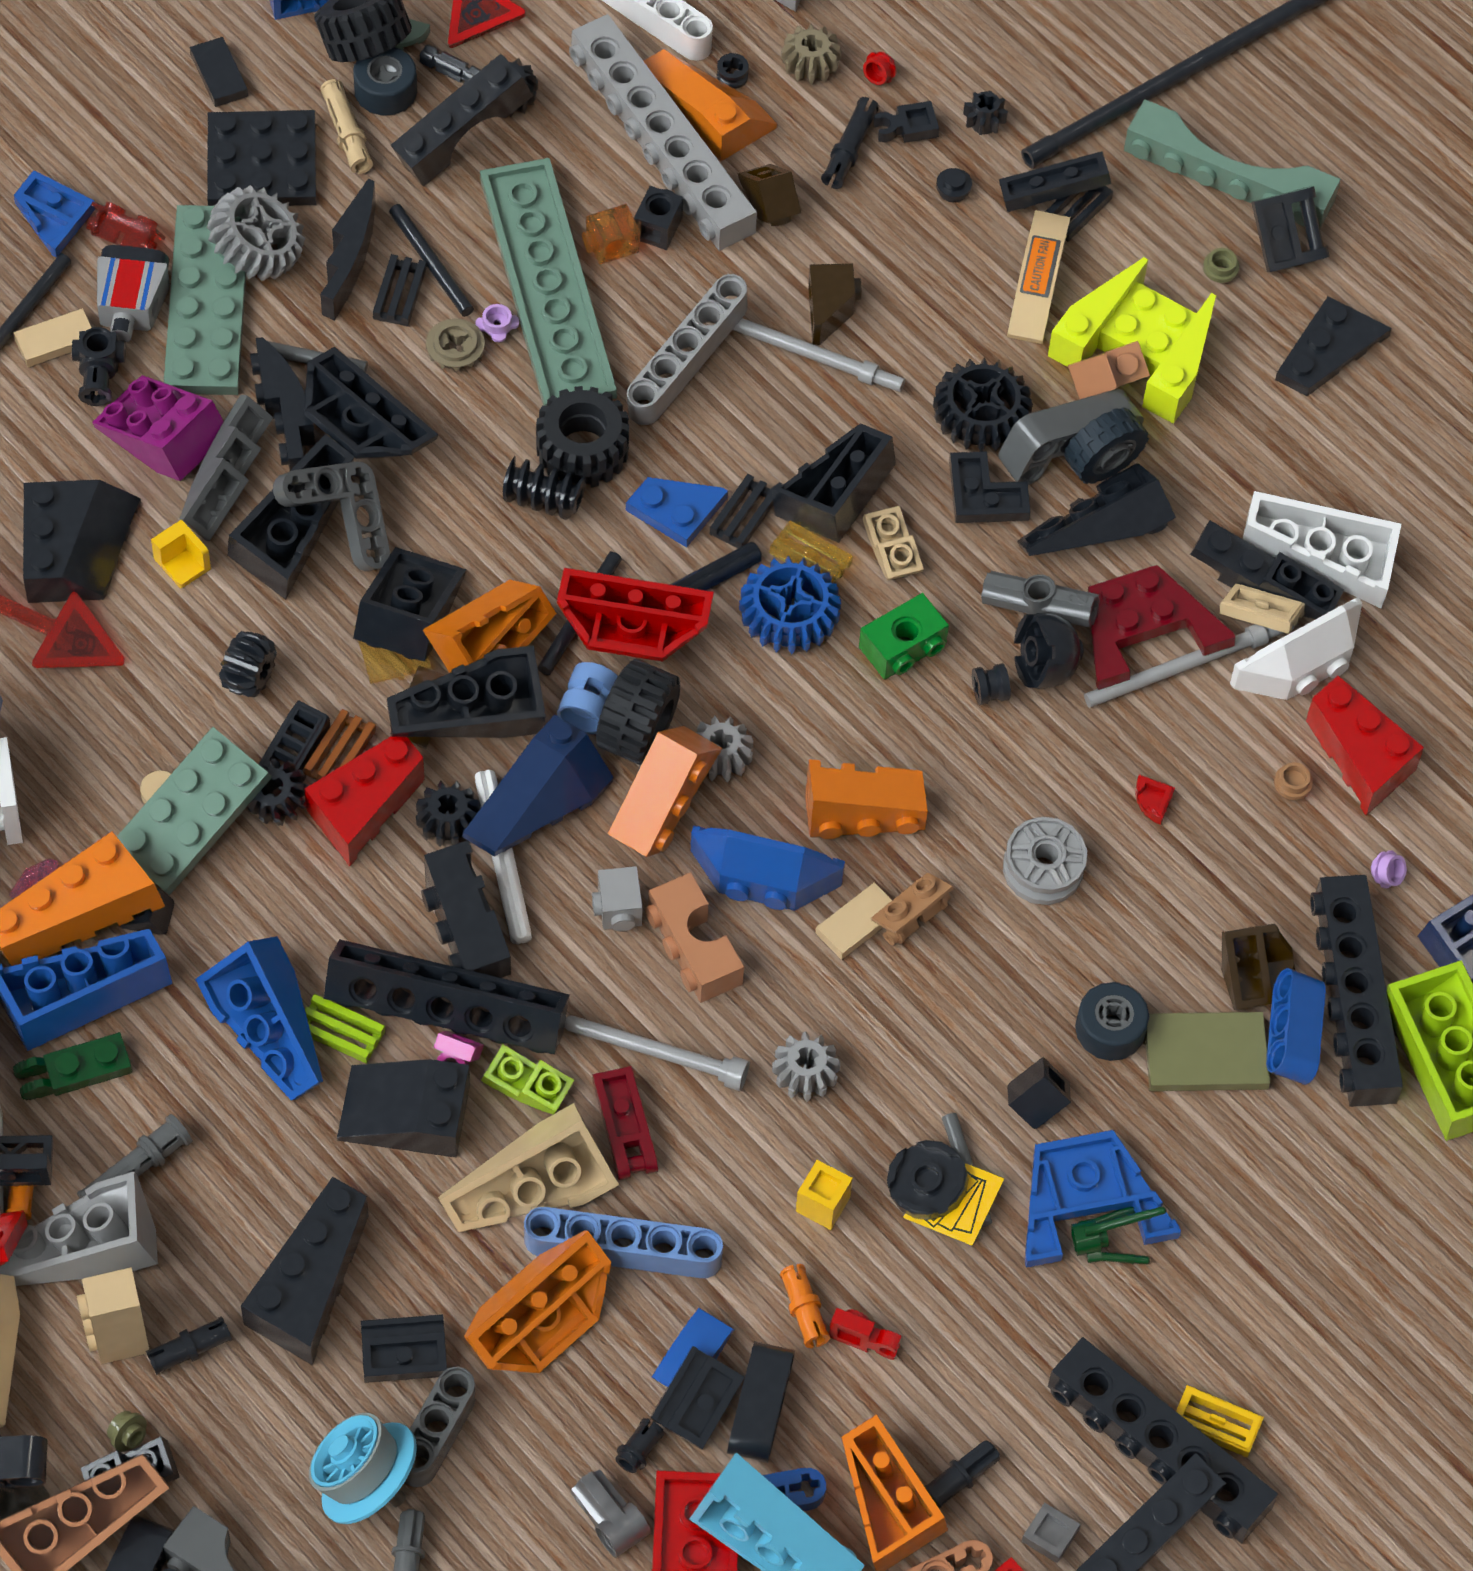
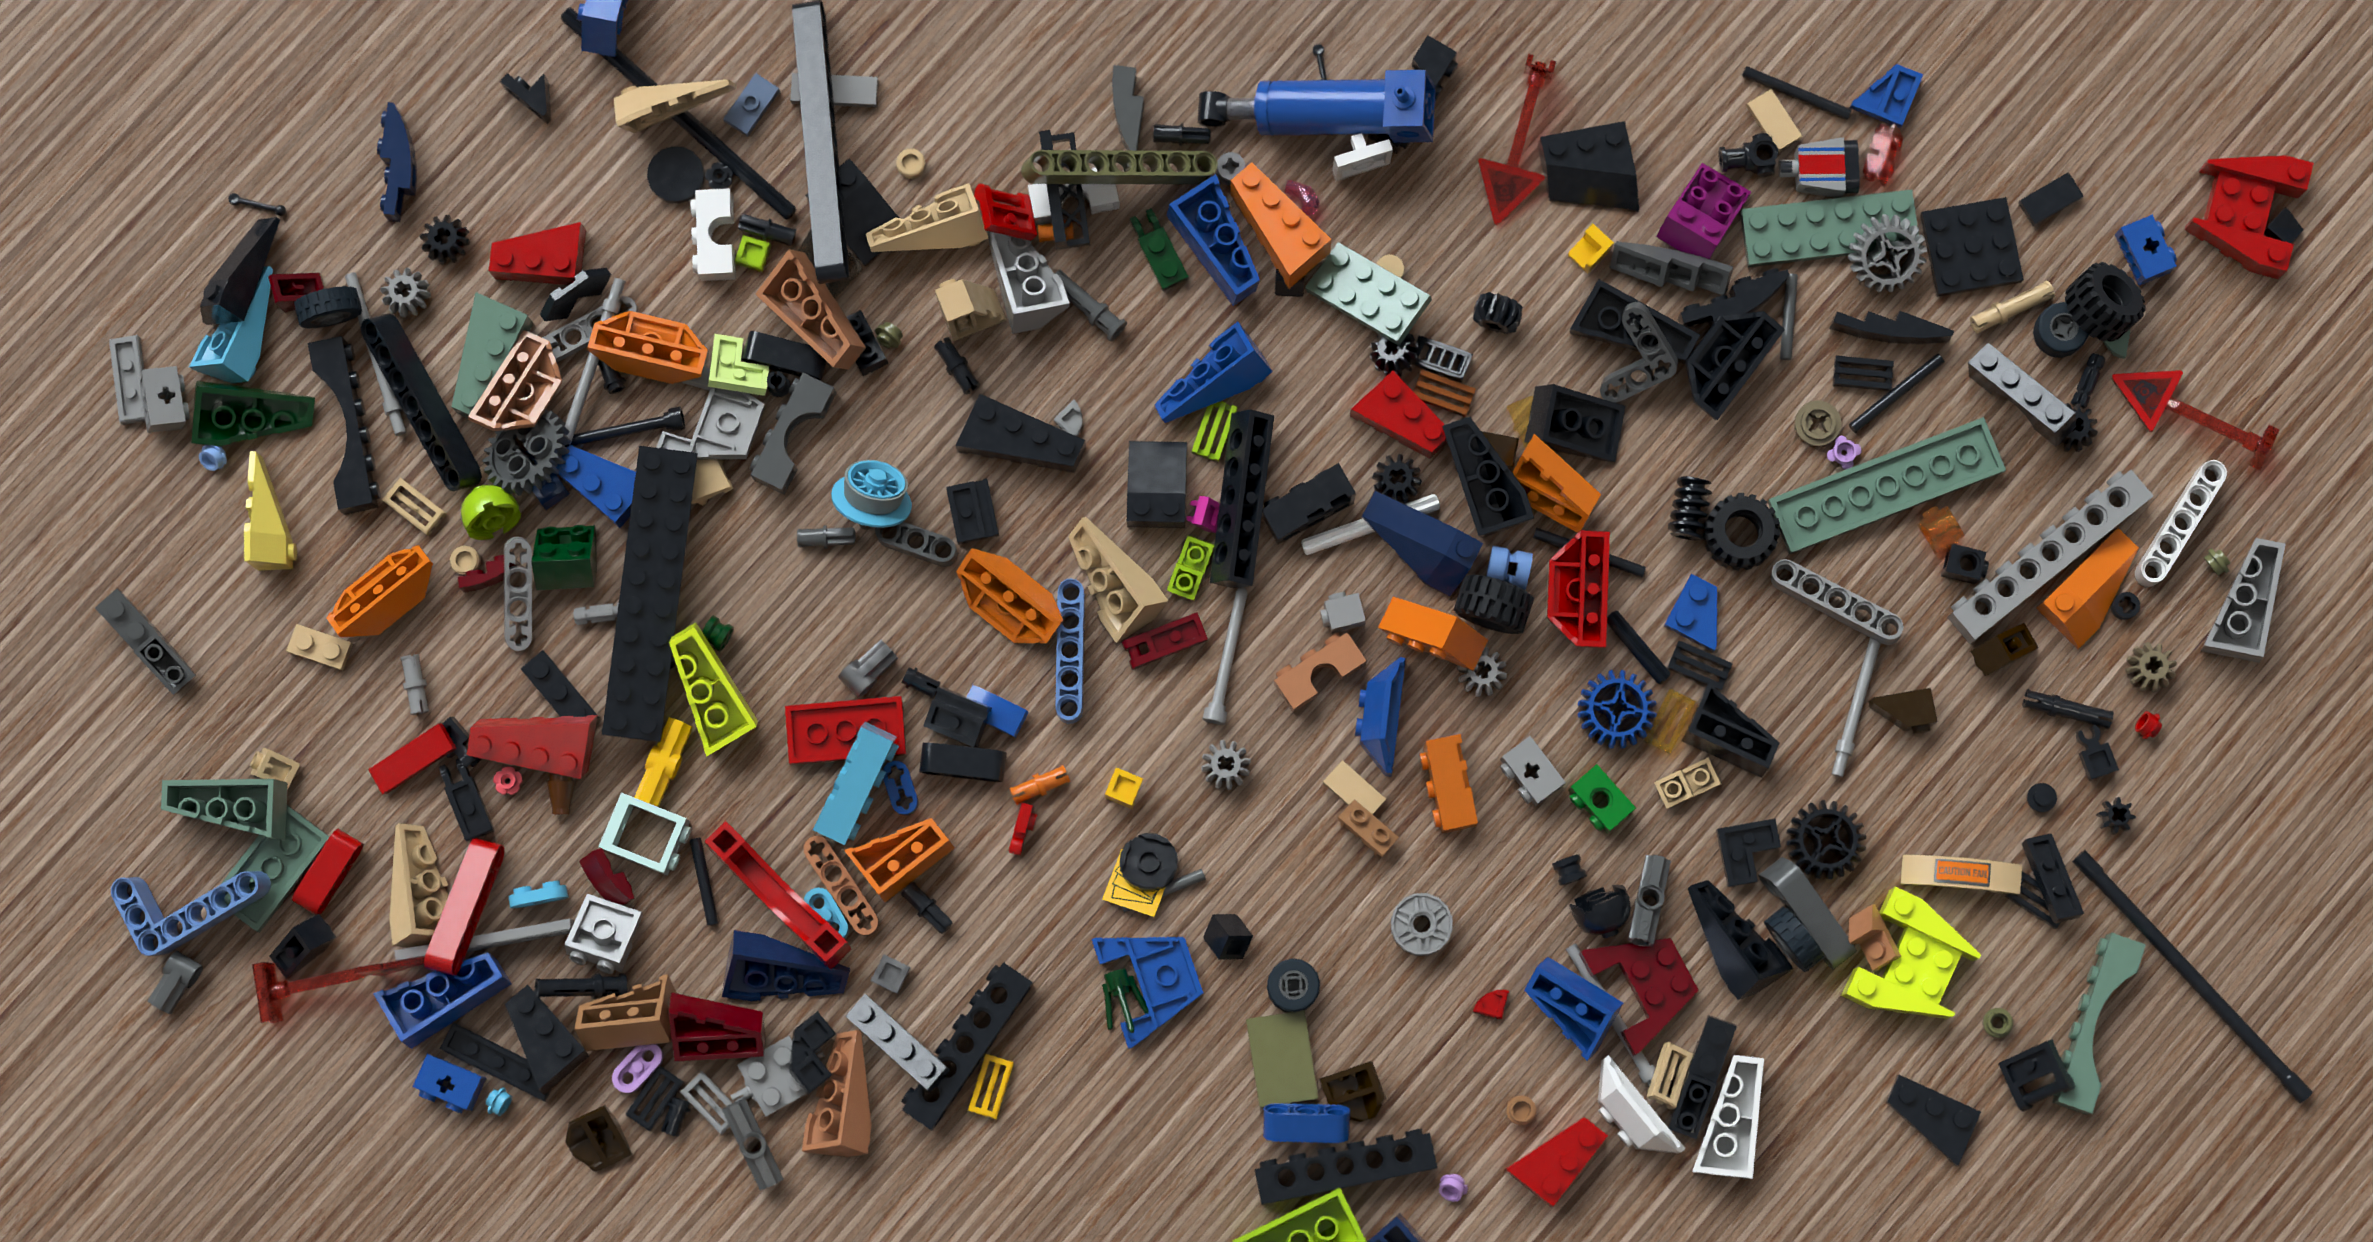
camera: 90 degrees right, 20 degrees up
none -> light grey tile [1053,400,1083,437]
none -> light grey brick [1500,736,1566,807]
none -> blue wedge [1524,957,1624,1061]

